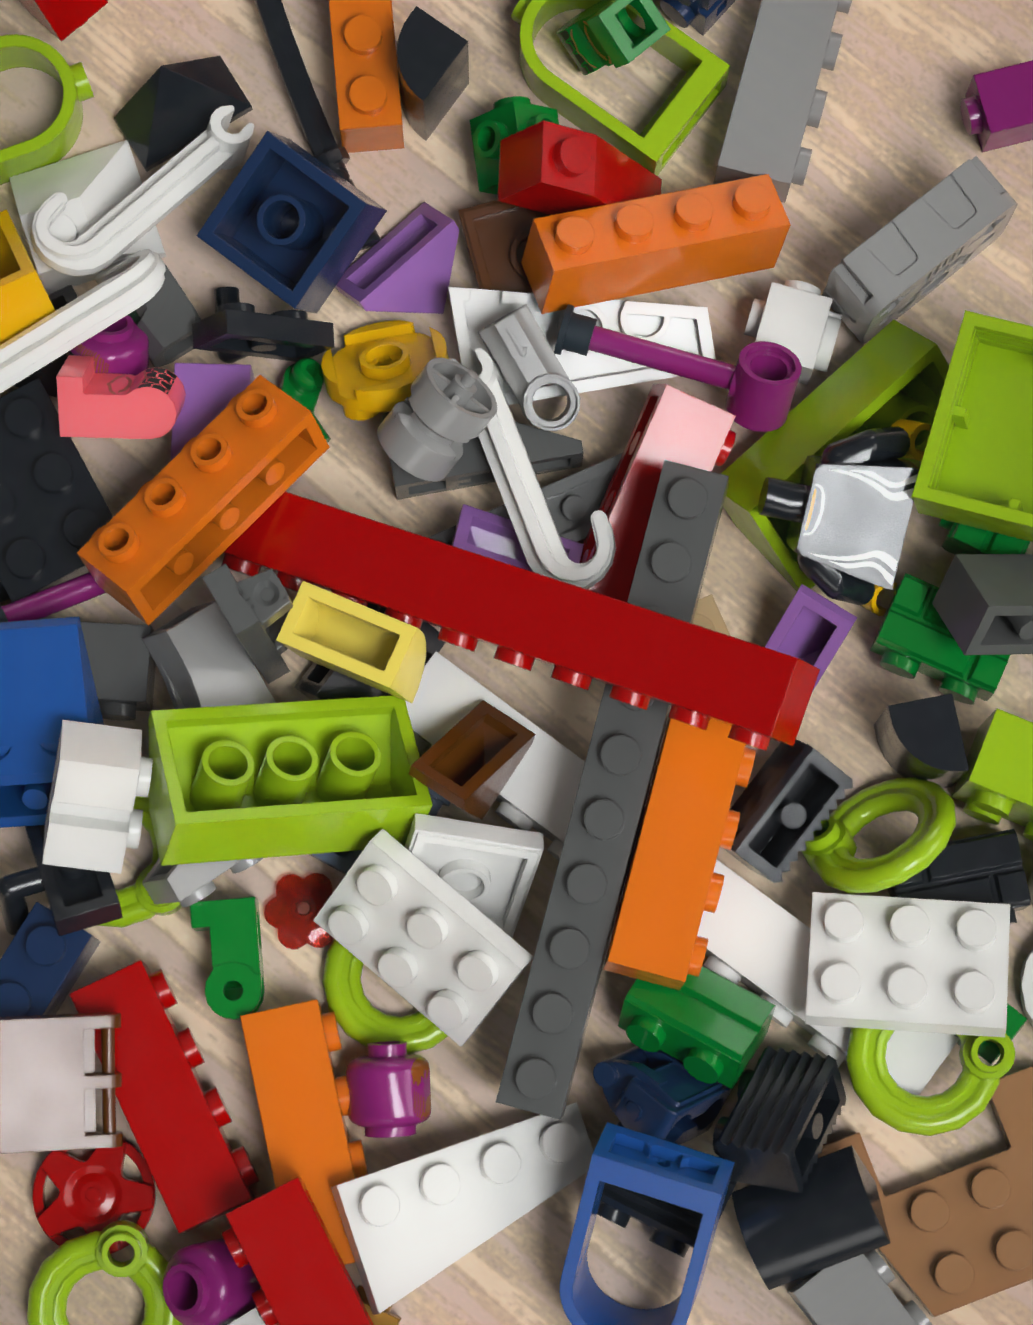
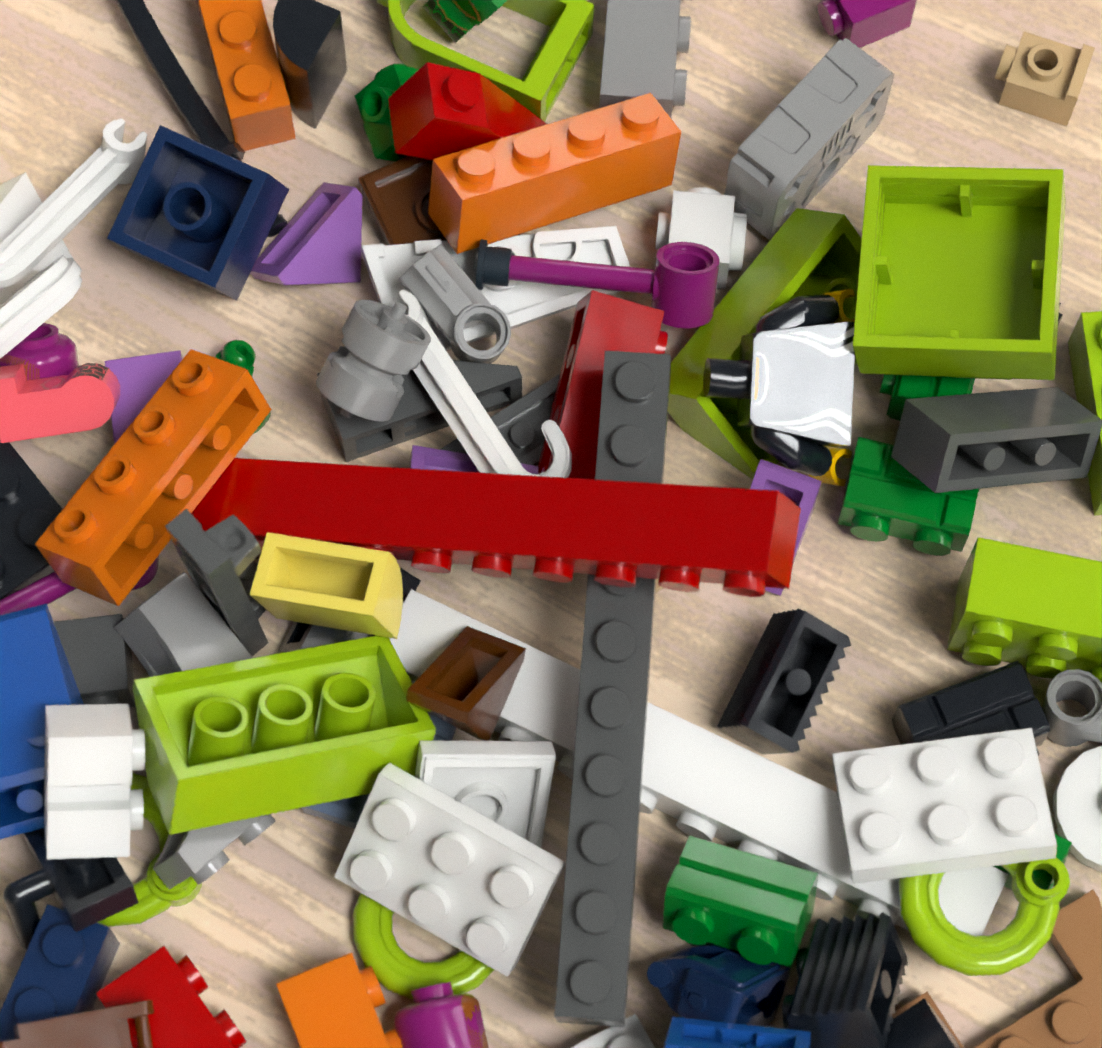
camera: 10 degrees left, 10 degrees down
black slope [114,56,253,172] -> none
dark grey rock [128,265,201,368] -> none
green leg [190,897,265,1021] -> none
black plate [192,287,334,363] -> none
clear red plant [264,873,333,950] -> none
yellow plate [321,320,449,421] -> none
orange brick [603,718,756,990] -> none
lime piece [801,777,956,894] -> none
black brick [874,693,969,788] -> none

